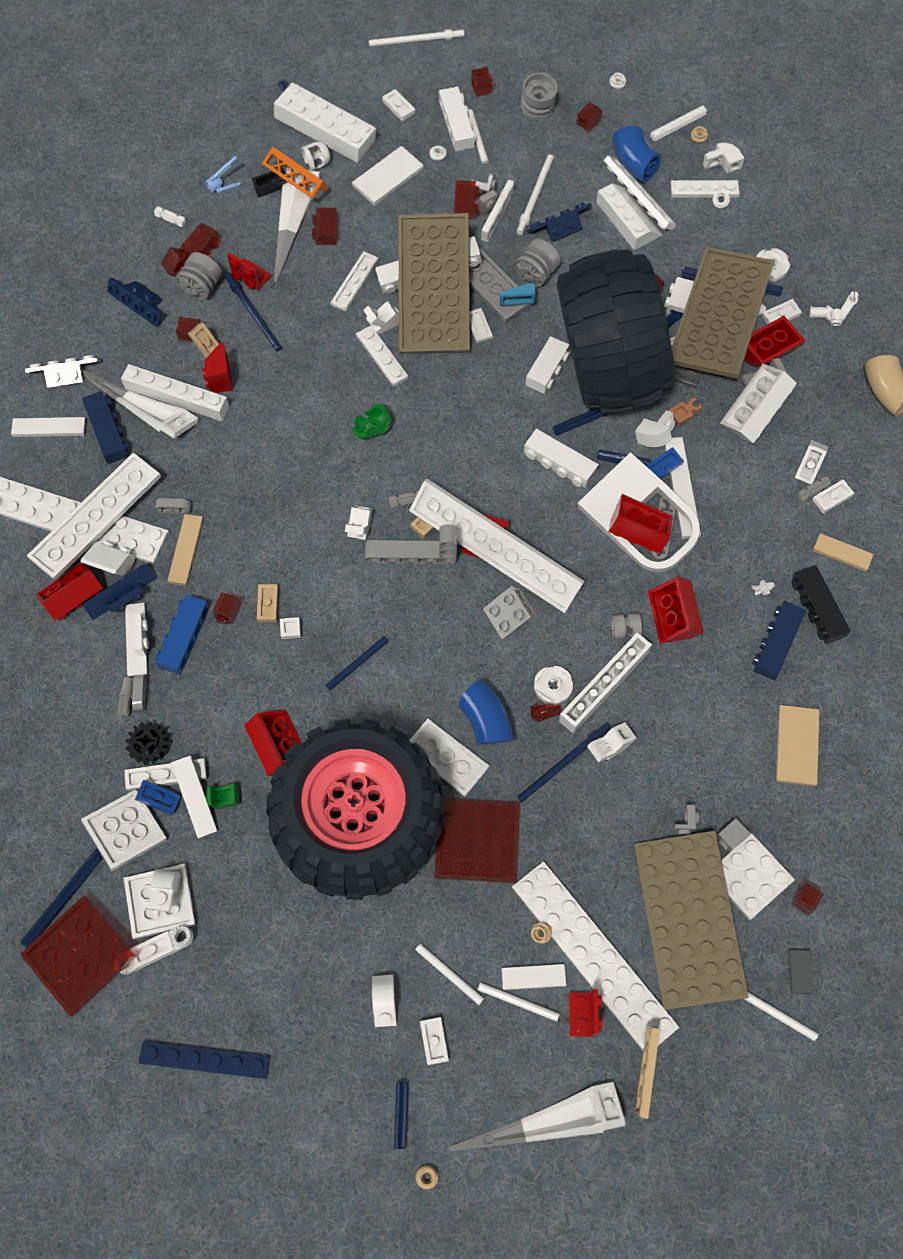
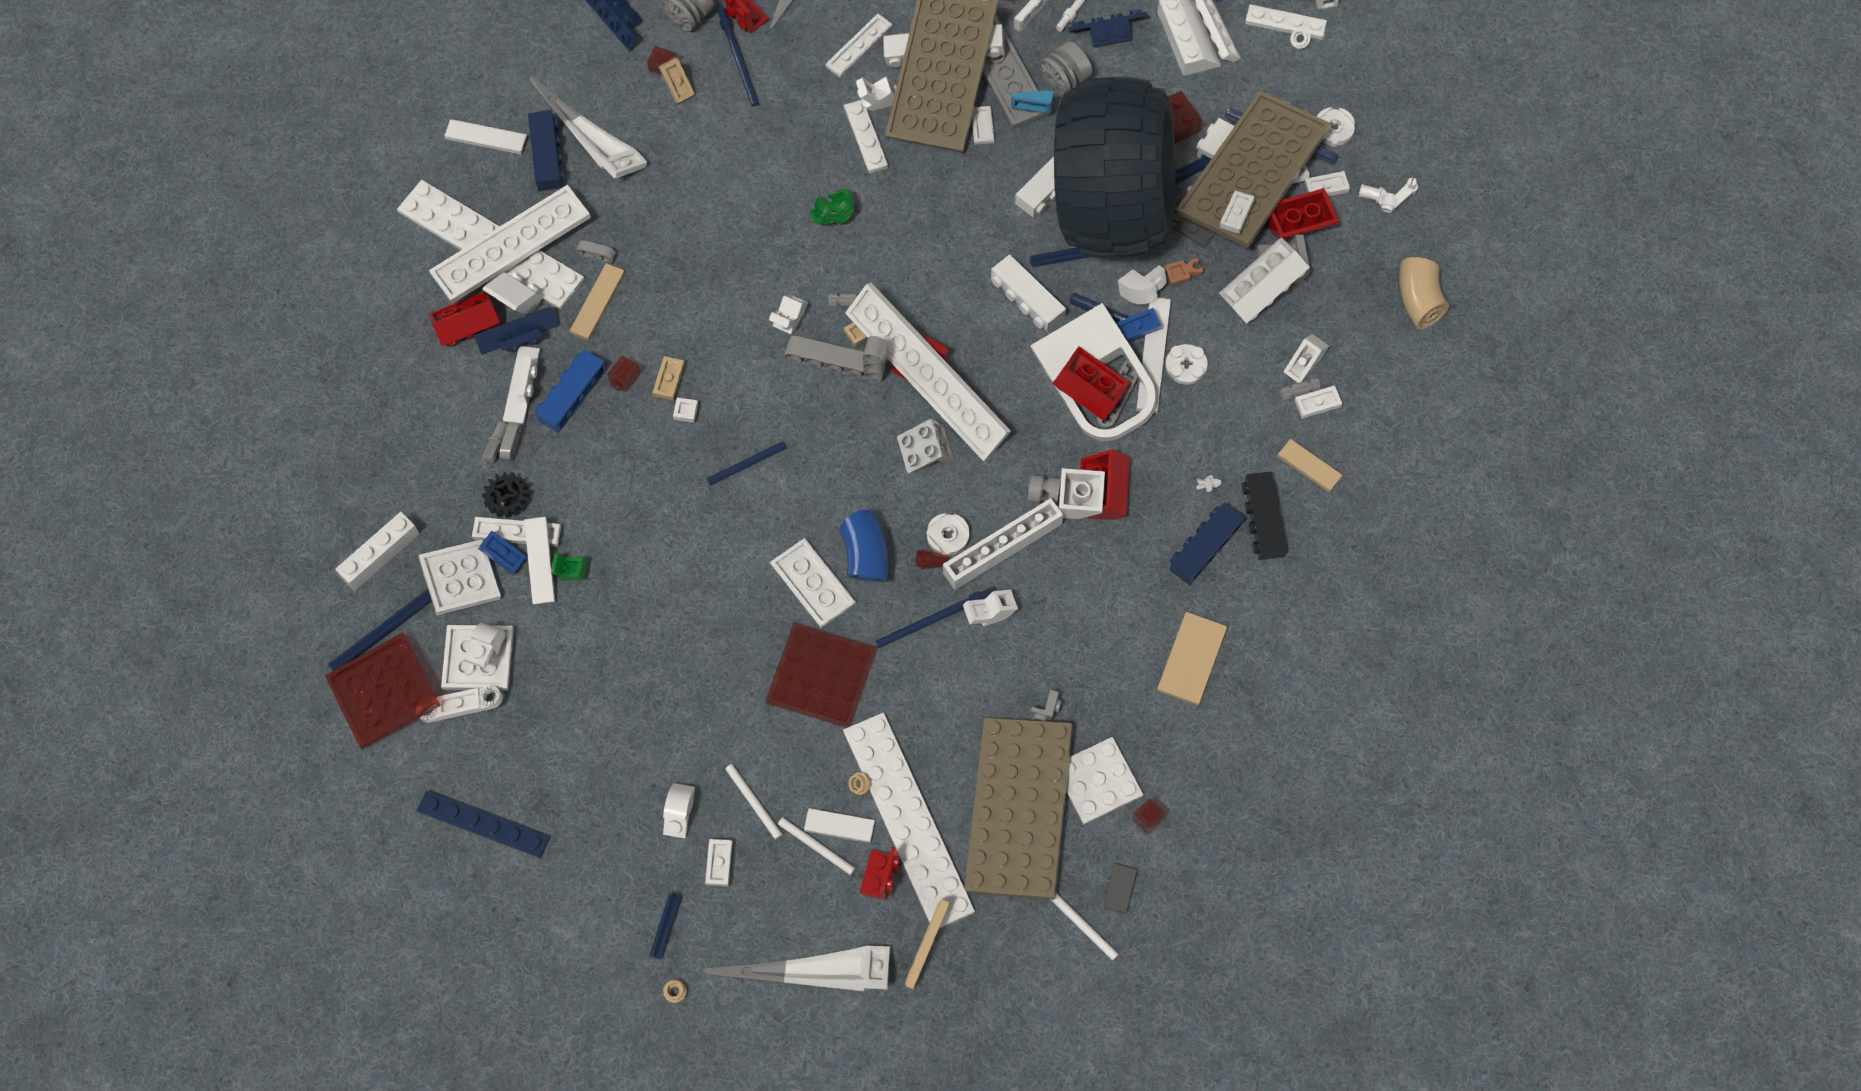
camera: 15 degrees right, 0 degrees up
white bracket [25,355,99,388] -> none
white brick [121,364,229,421] -> none
red slope [202,342,233,393] -> none
red slope [244,710,302,776] -> none
black wheel [266,718,444,900] -> none
light grey brick [717,819,750,853] -> none
none -> white brick [335,512,419,591]
none -> white slope [1059,468,1105,519]
none -> white plate [1165,344,1208,384]
none -> white plate [1220,191,1254,234]

